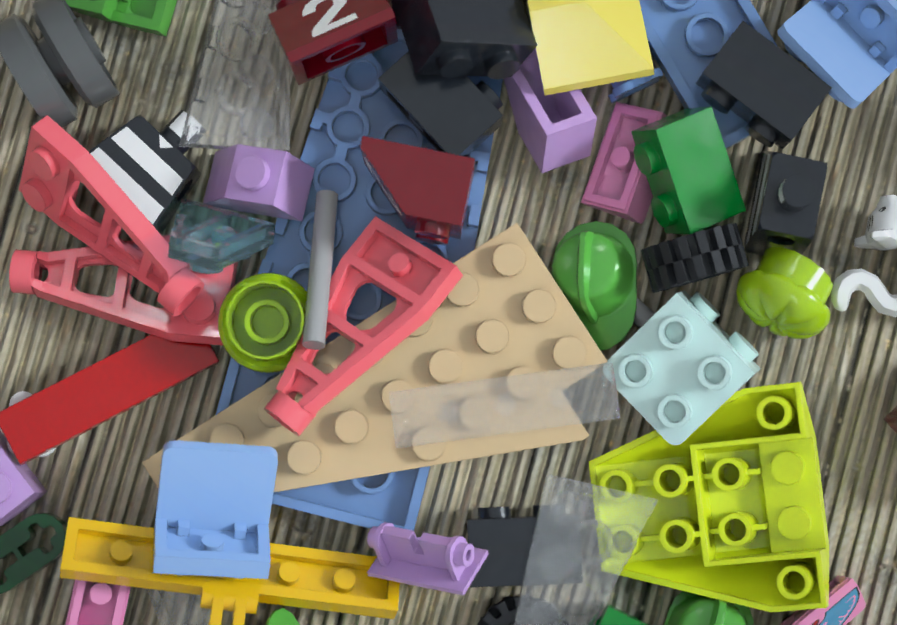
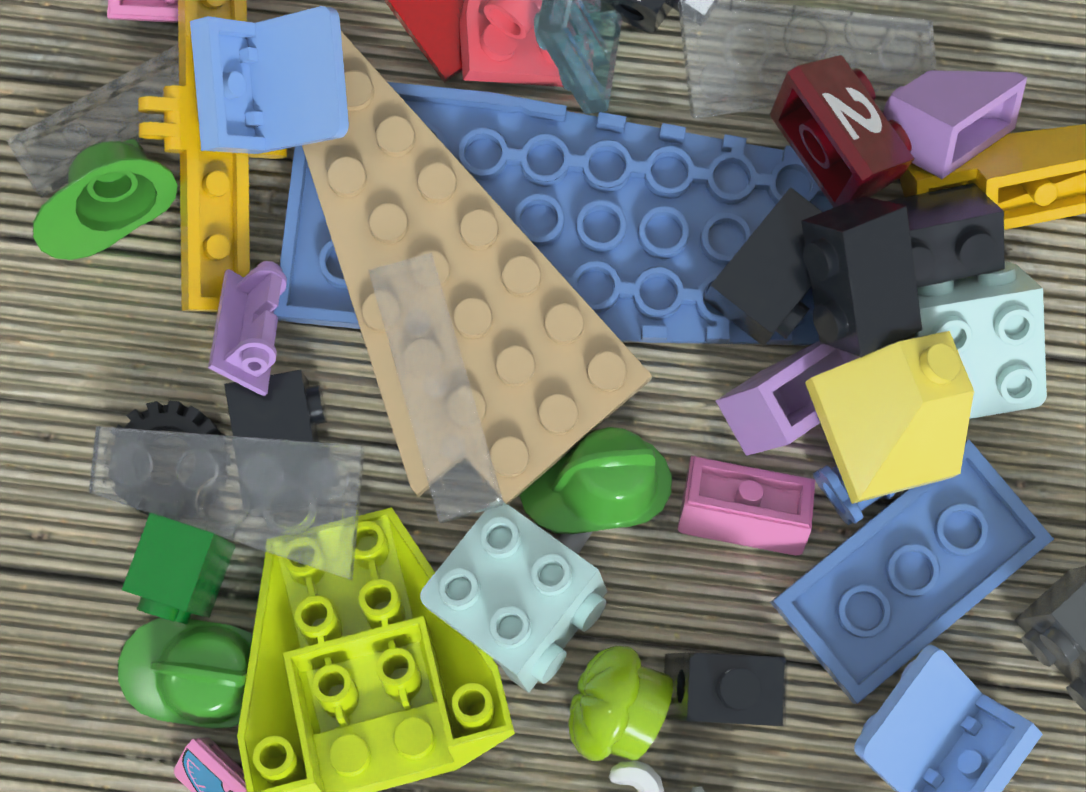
camera: 80 degrees right, 5 degrees down
lavender slope [203,144,315,221] -> none
lime piece [218,273,307,373] -> none
coral plate [264,216,463,436] -> none
light grey bar [302,190,338,350] -> none
dark red slope [360,136,475,245] -> none
green brick [631,106,746,234] -> none
black tyre [641,223,749,293] -> none
black brick [696,21,832,149] -> none

